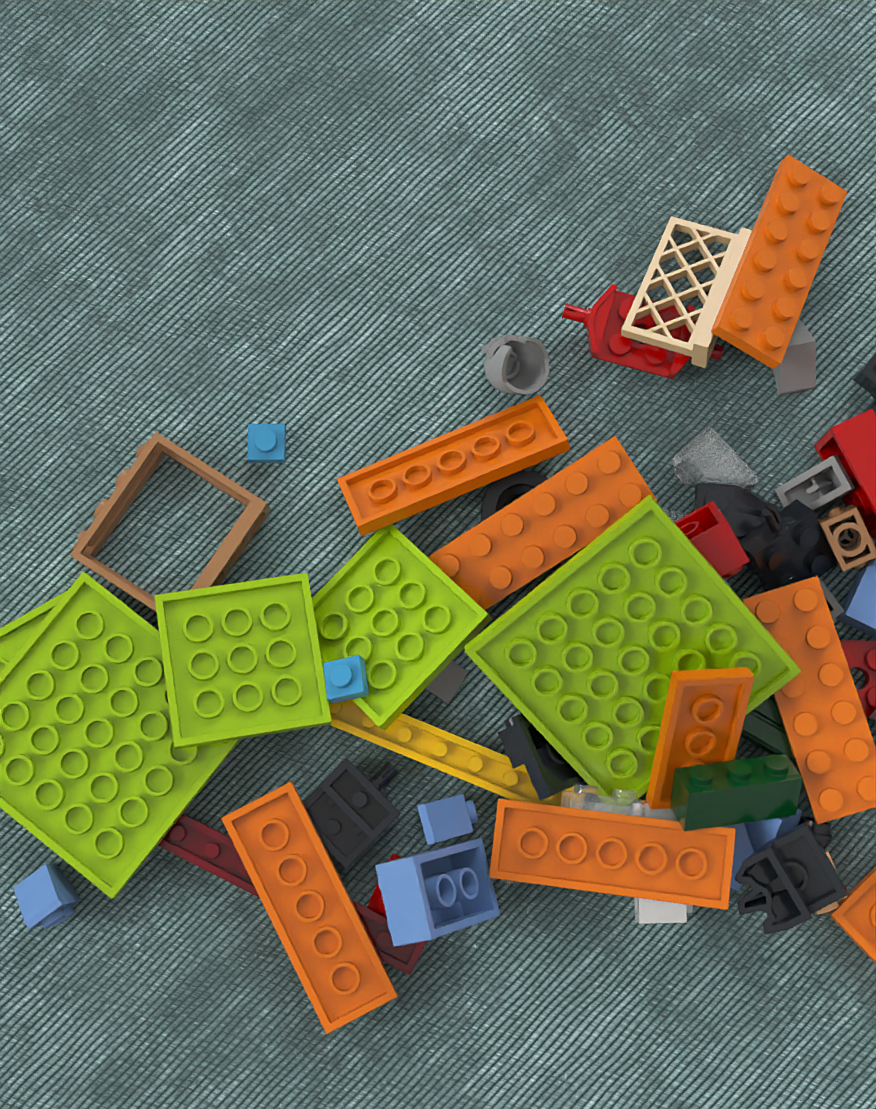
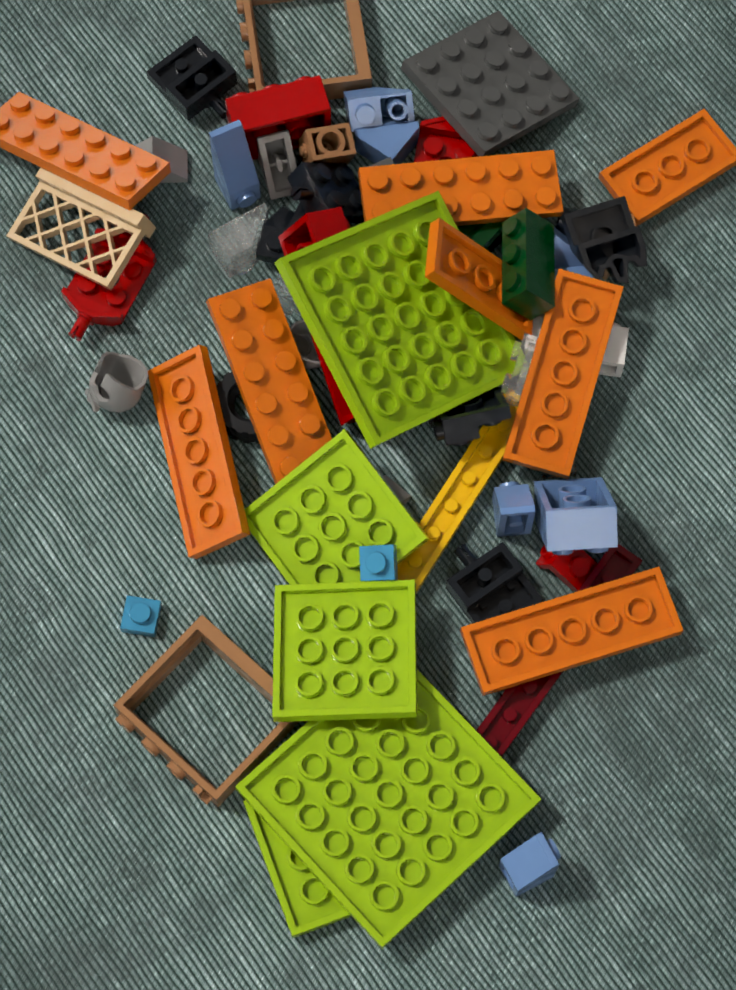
camera: 85 degrees left, 10 degrees down
none -> medium blue slope [209,120,261,211]

